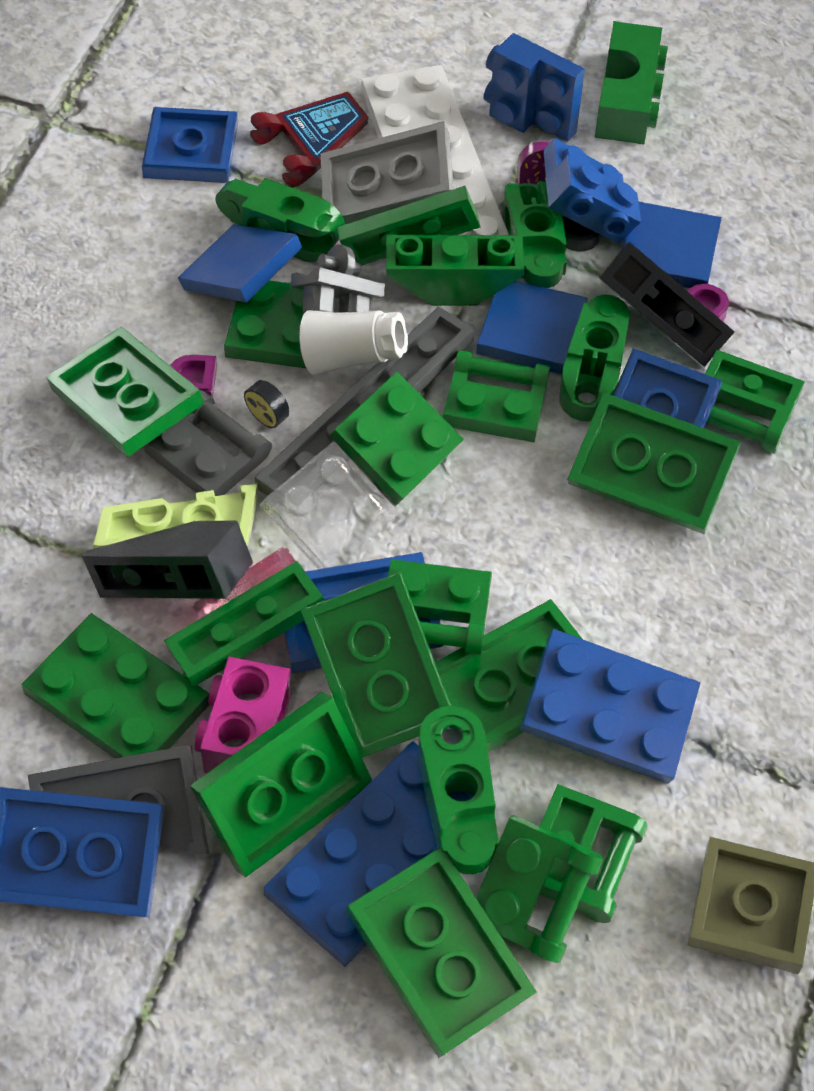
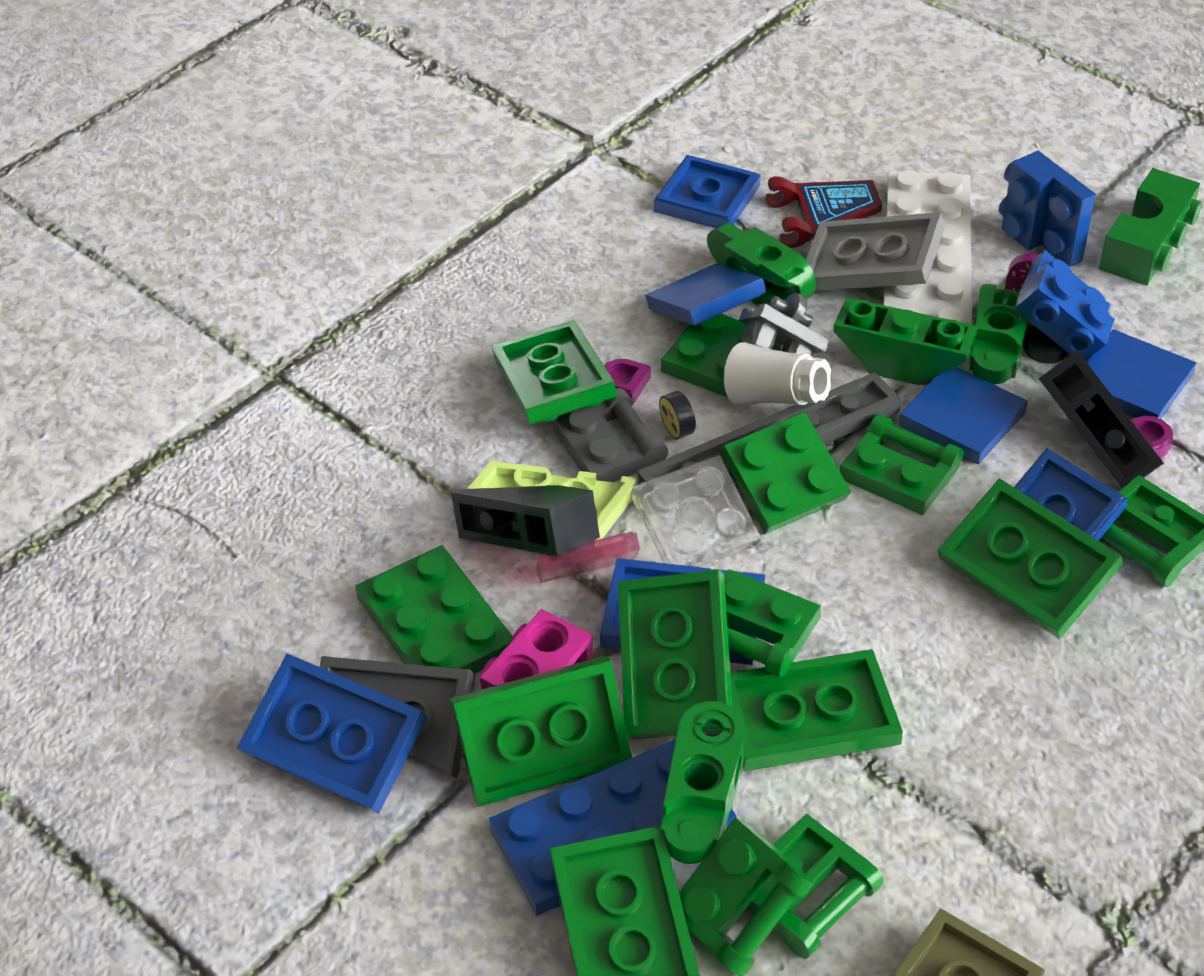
camera: 25 degrees right, 10 degrees down
green plate [164,561,325,687] -> none
green plate [338,186,481,266] -> none
blue plate [519,629,701,784] -> none
green piece [559,294,631,422] -> none

